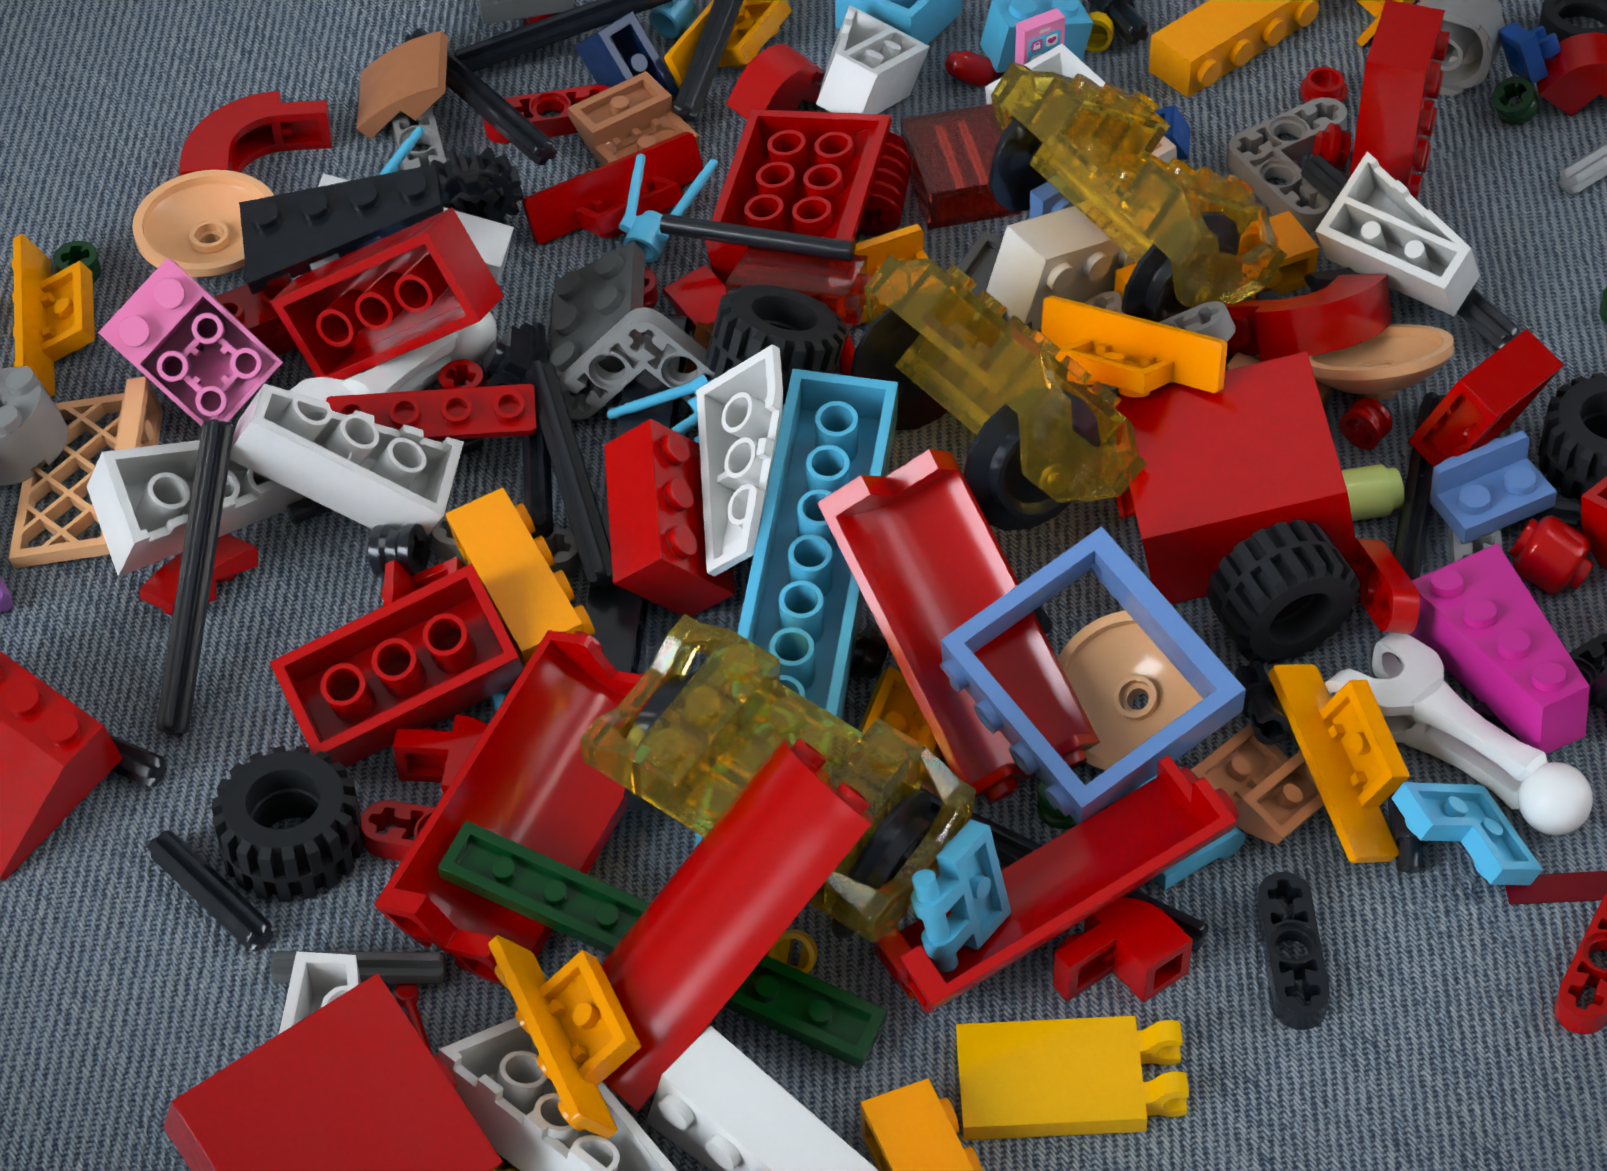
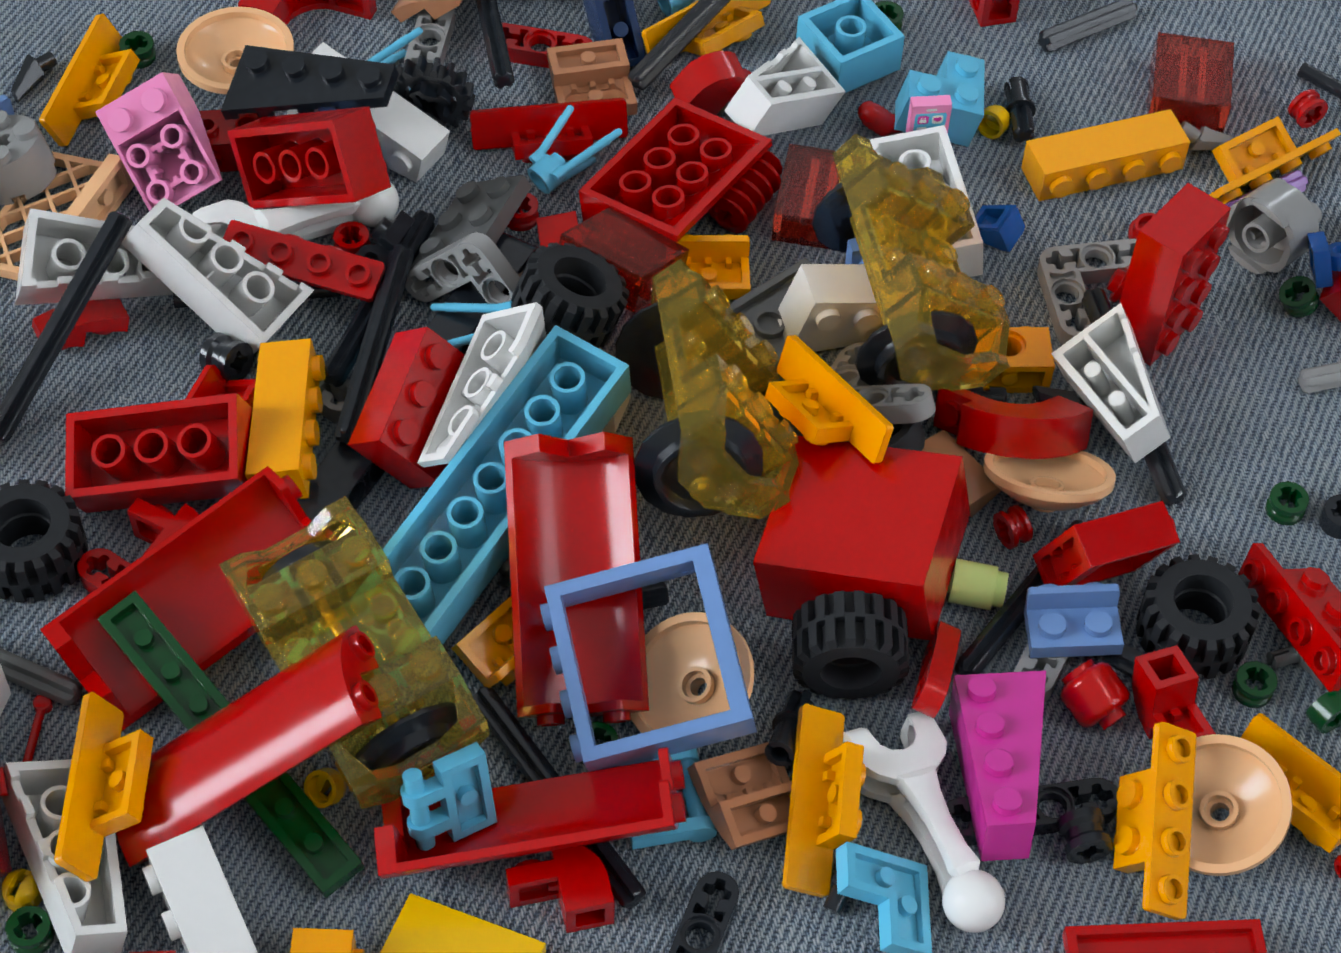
camera: 20 degrees right, 5 degrees up
black bar [660,214,856,261] -> none

